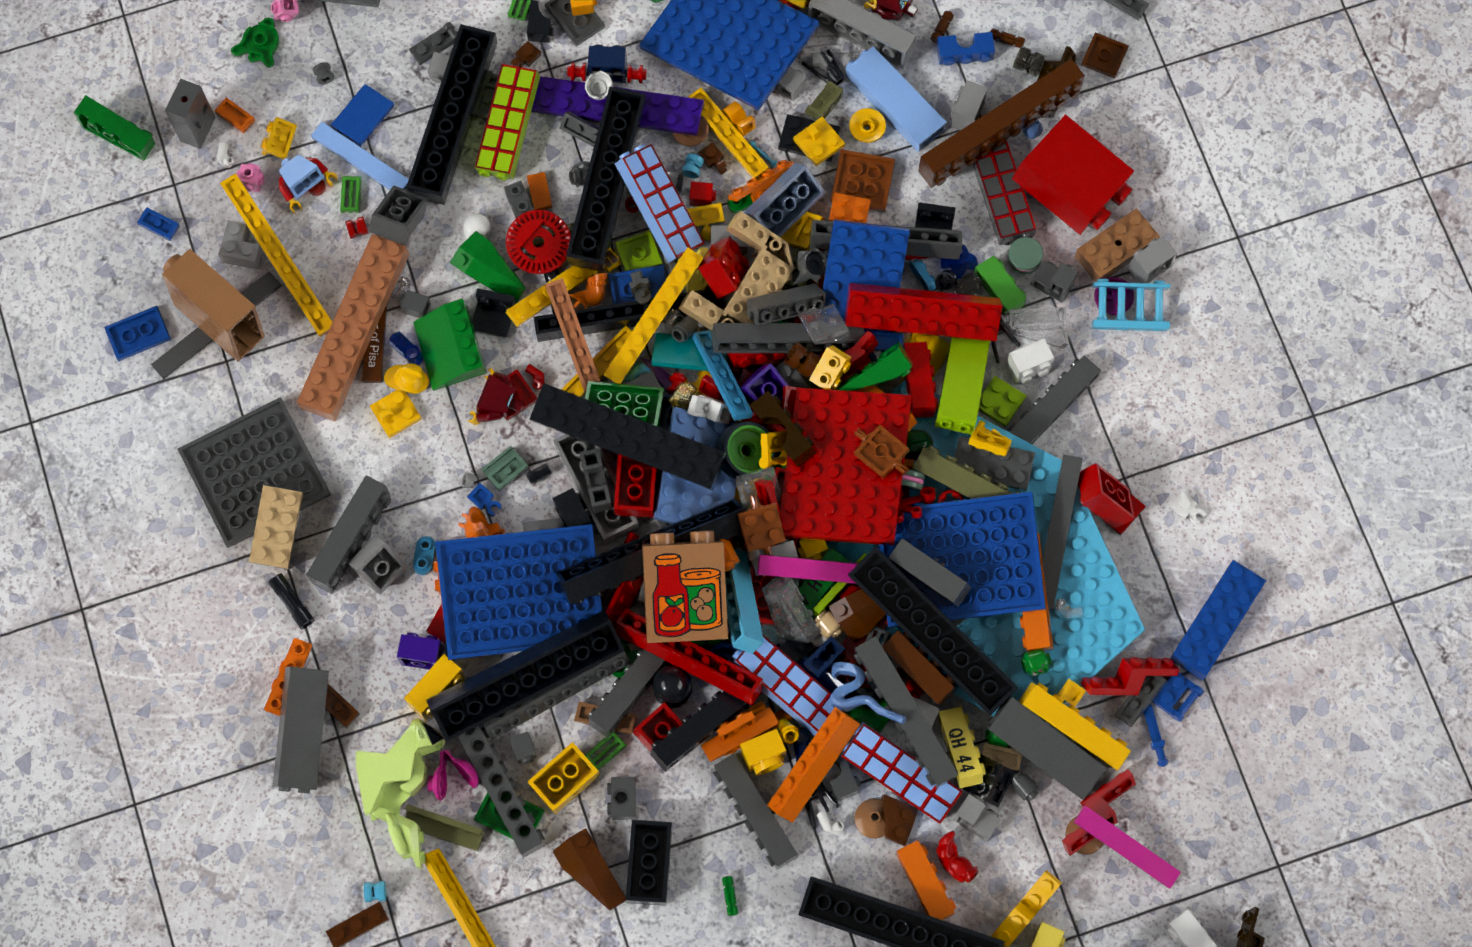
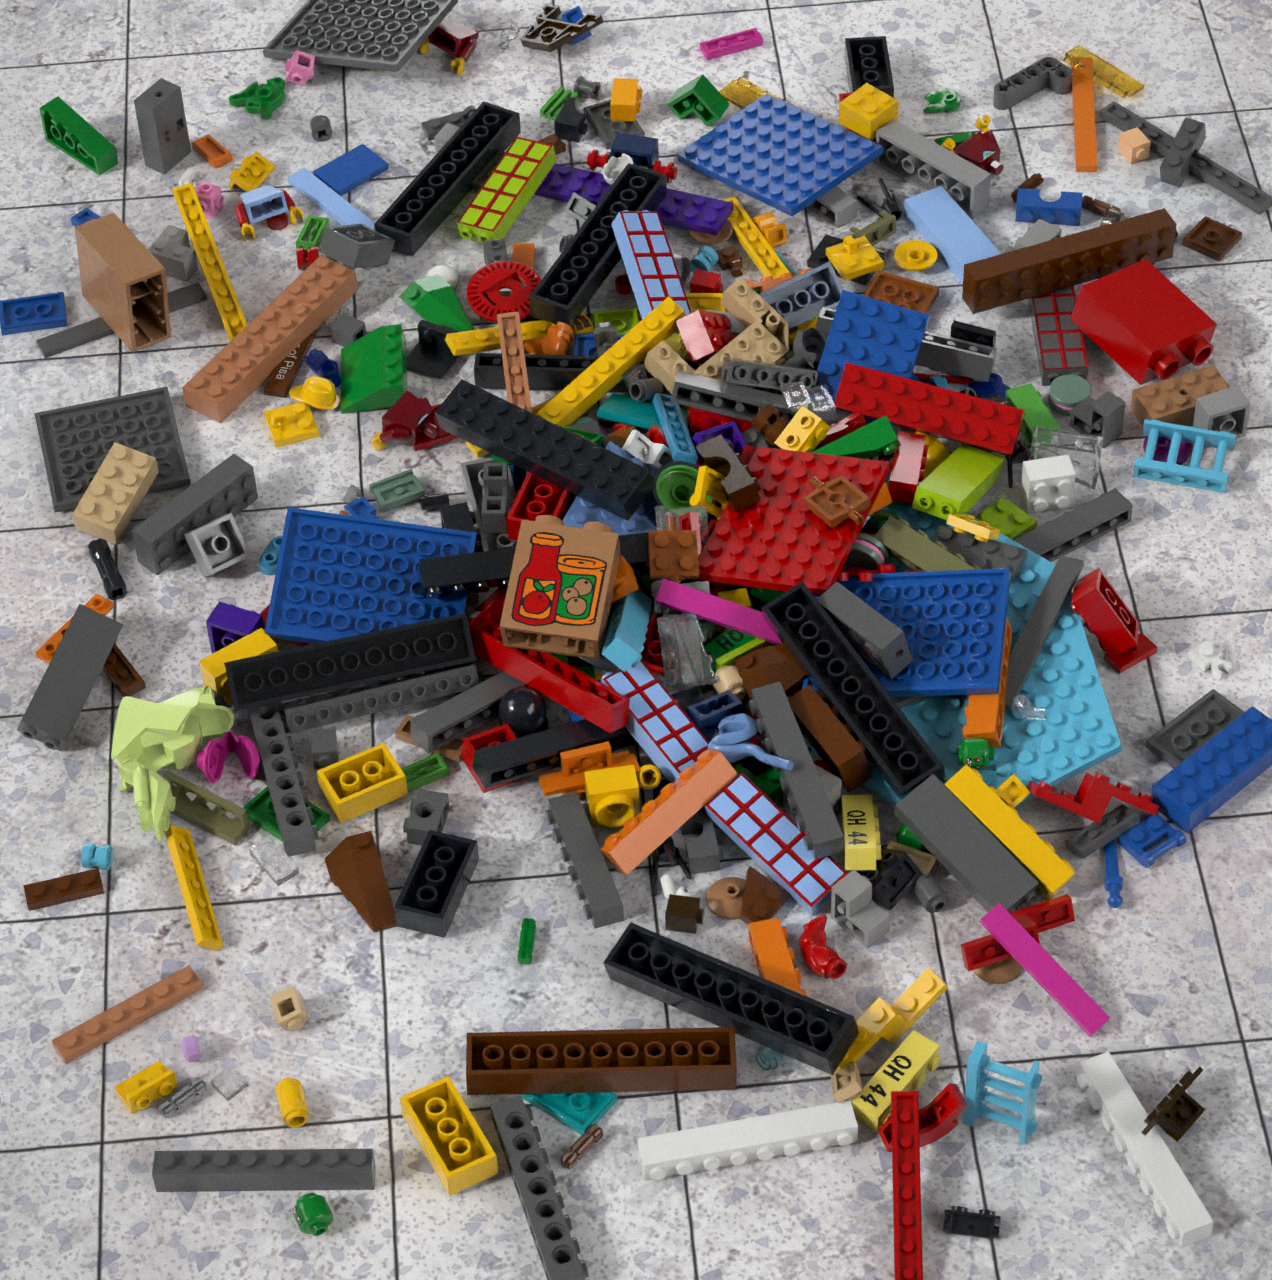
camera: 15 degrees right, 25 degrees down
none -> dark brown brick [665,894,704,934]
none -> dark grey plate [1145,689,1244,768]

